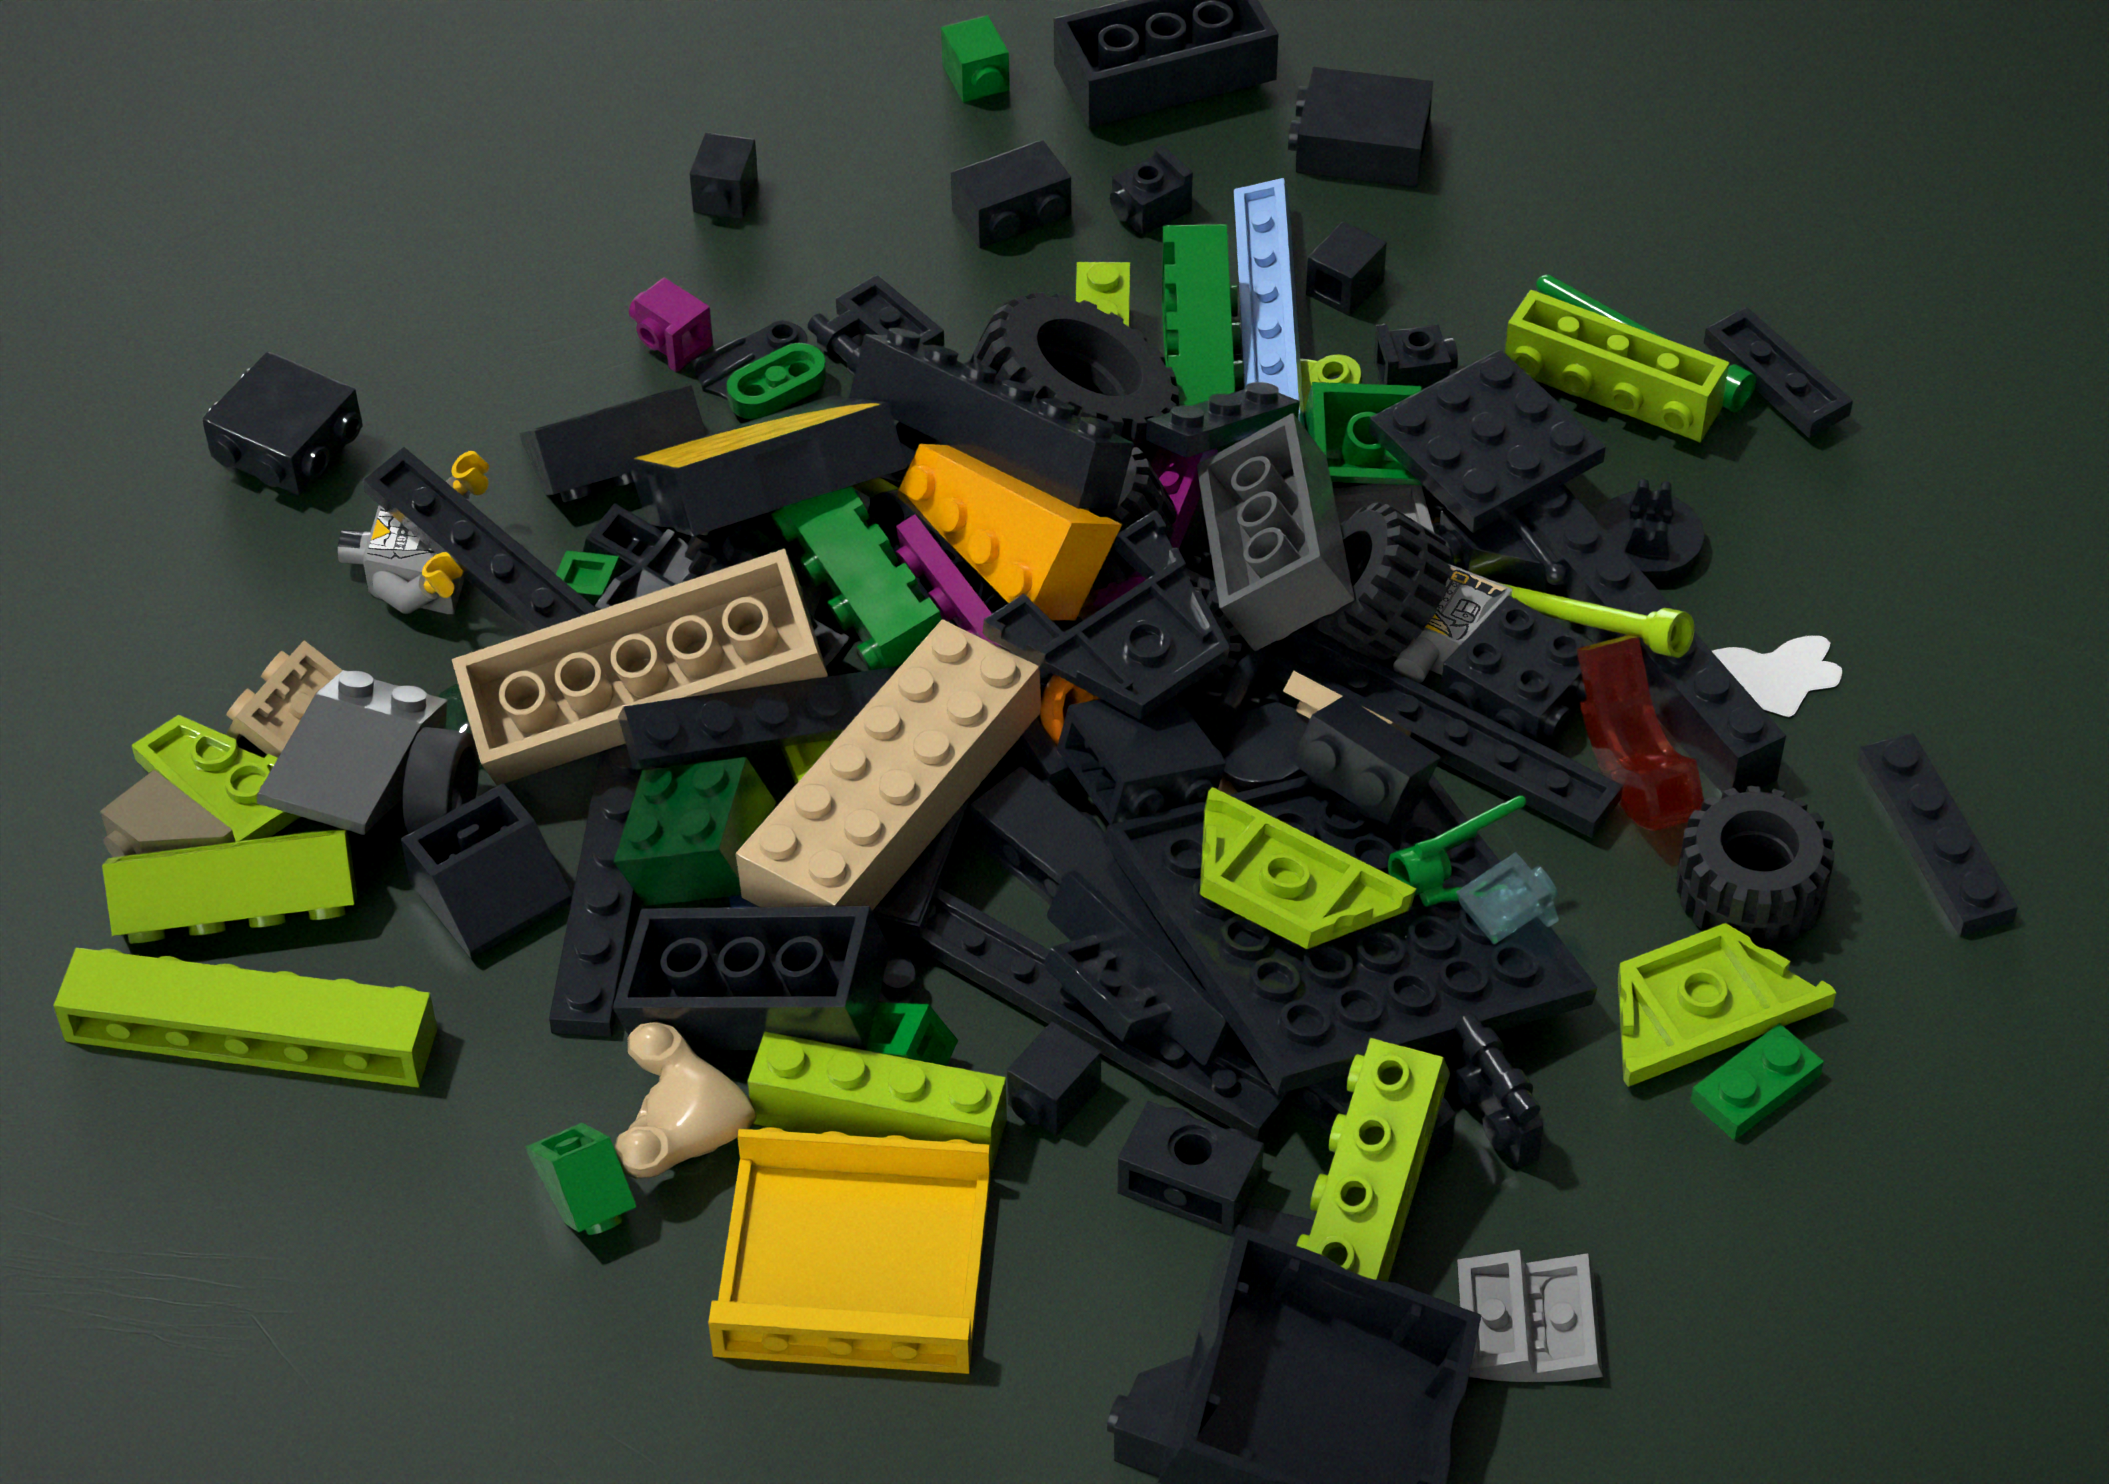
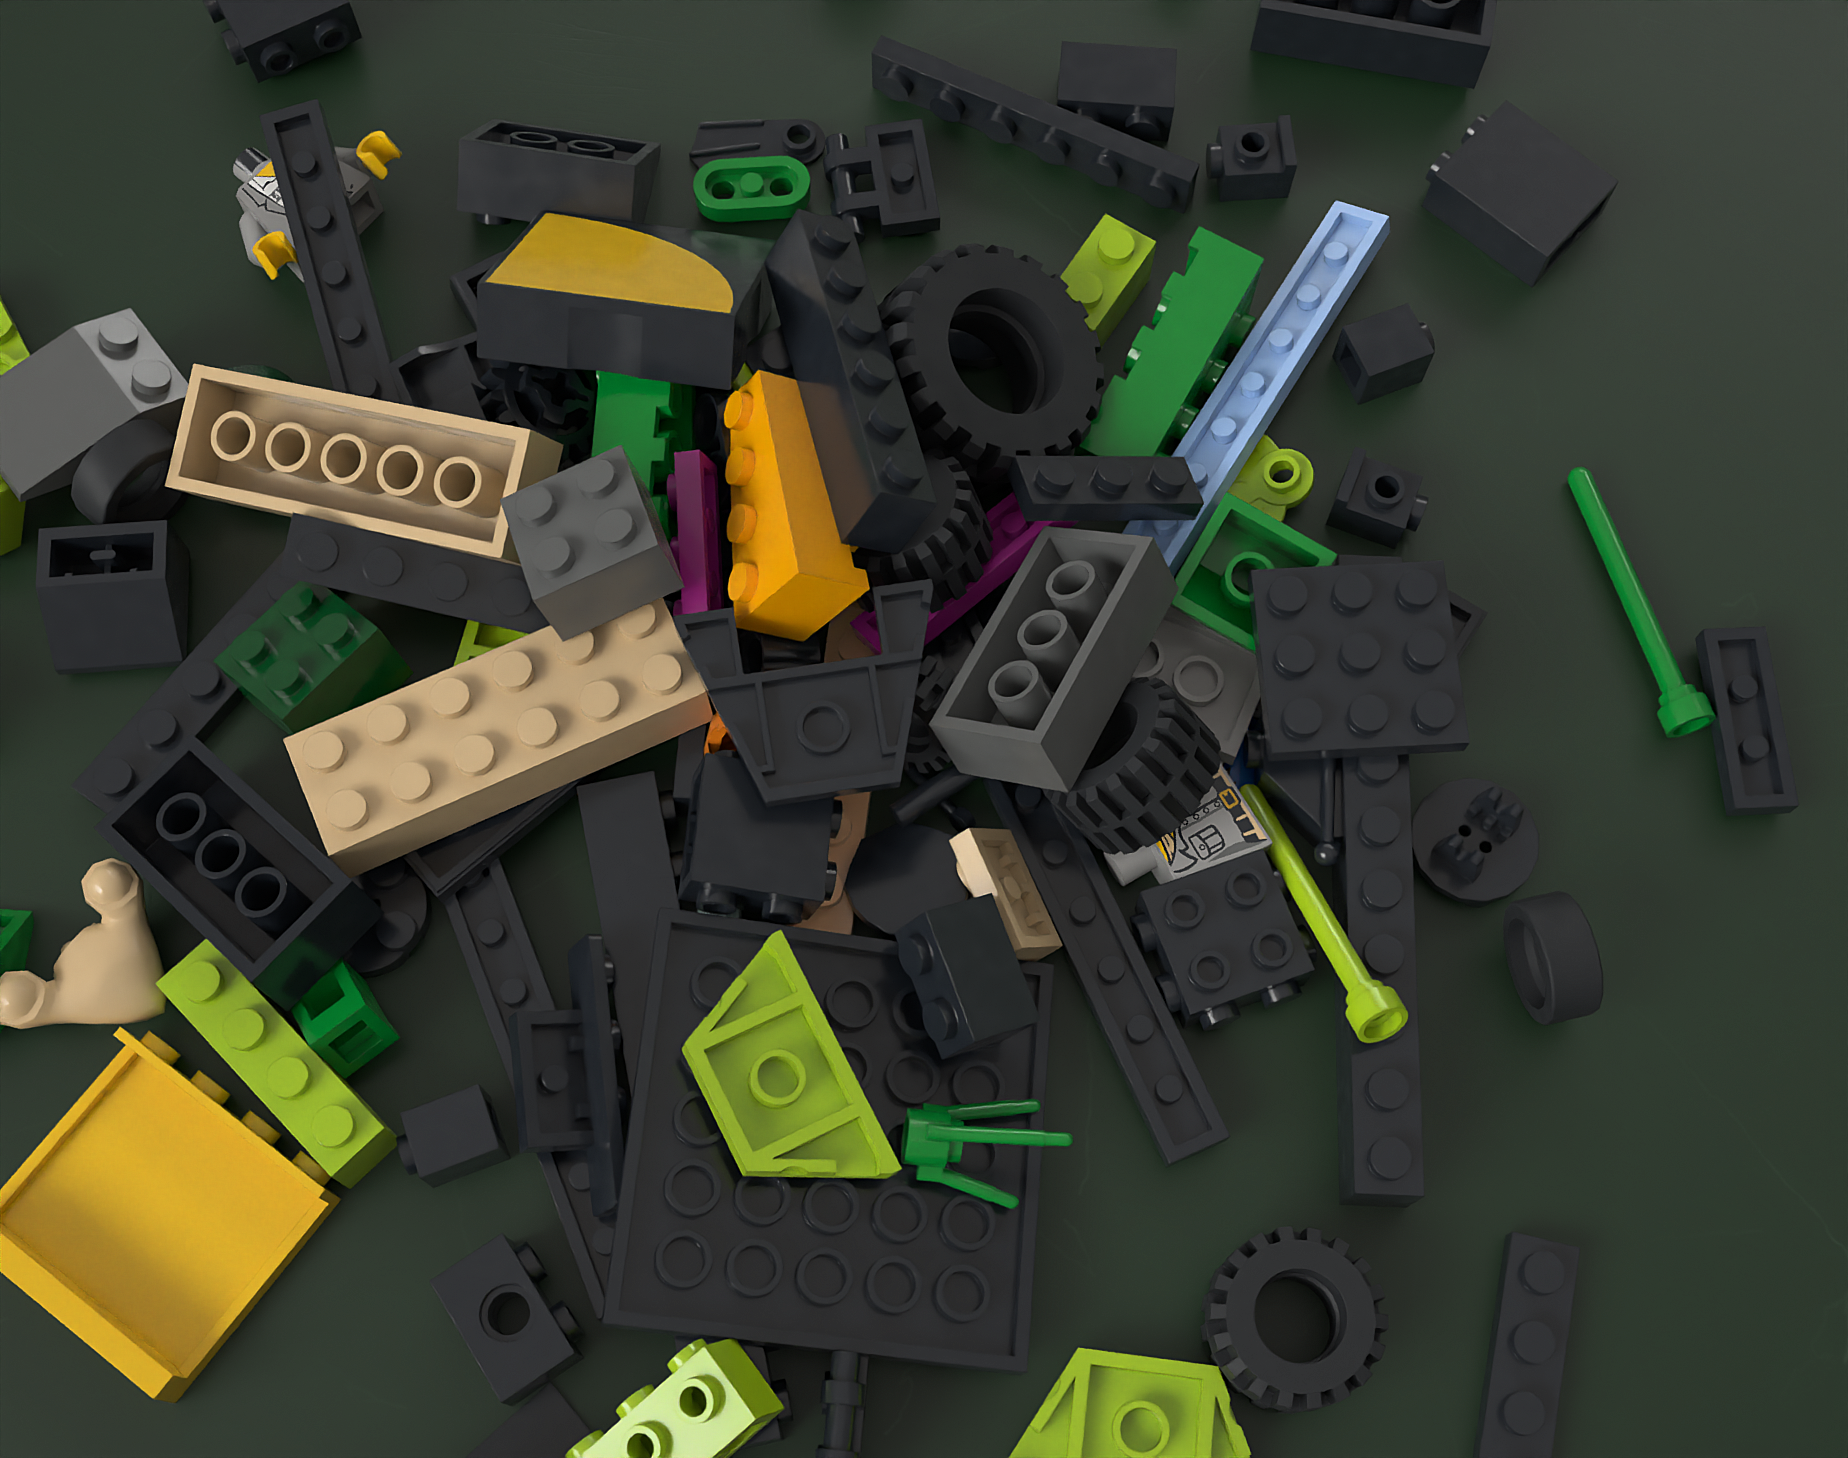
camera: 30 degrees right, 20 degrees up
tan bracket [226,640,343,757] -> none
green plate [556,550,623,608] -> none
magenta brick [629,277,713,373] -> none
clear light blue bracket [1456,852,1558,944] -> none
lime brick [1505,290,1730,442] -> none
clear red arch [1577,635,1704,831] -> none
white sticker [1712,636,1842,717] -> none
none -> dark grey brick [500,445,685,642]
none -> black plate [871,35,1200,214]
none -> black tyre [1503,891,1604,1025]

